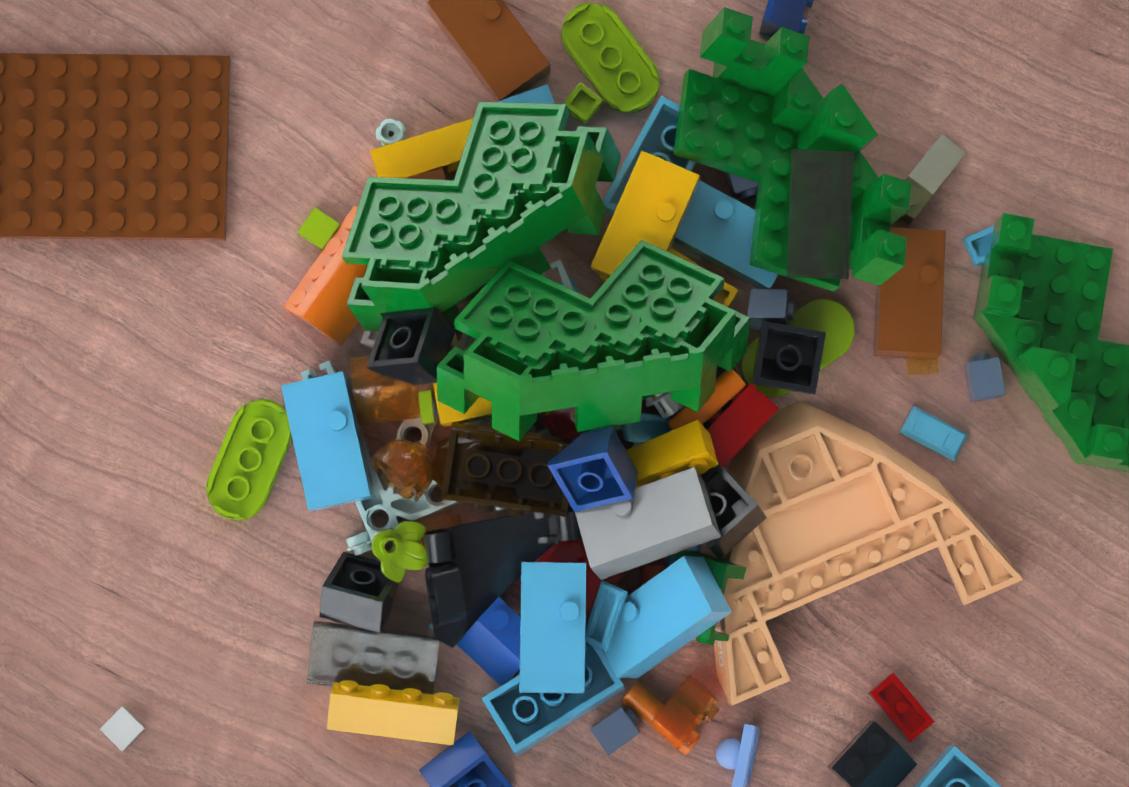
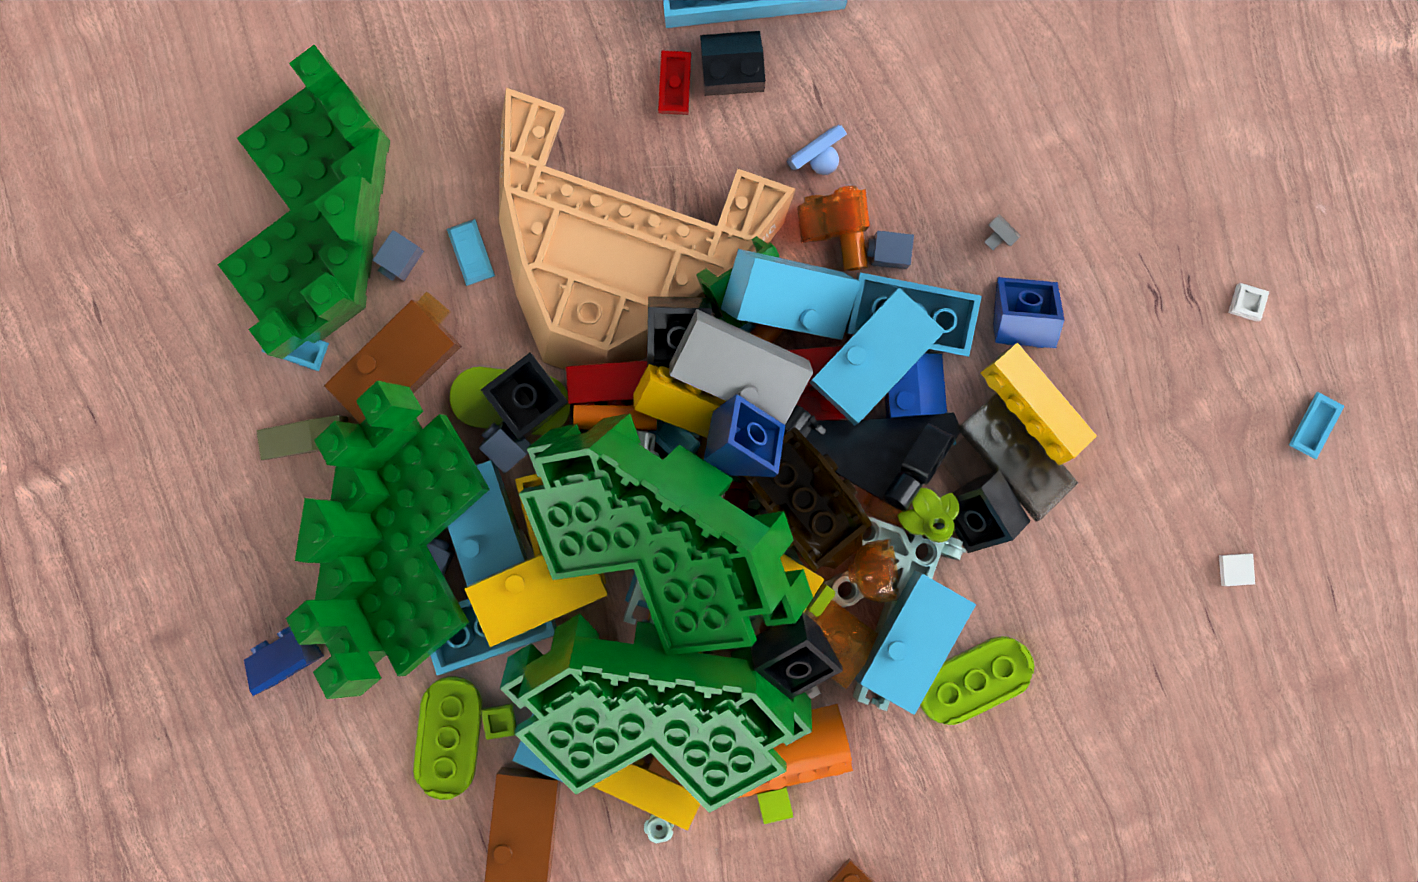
camera: 135 degrees left, 5 degrees up
medium azure tile [585,580,628,652] -> none
clear smoke tile [787,149,854,279] -> none

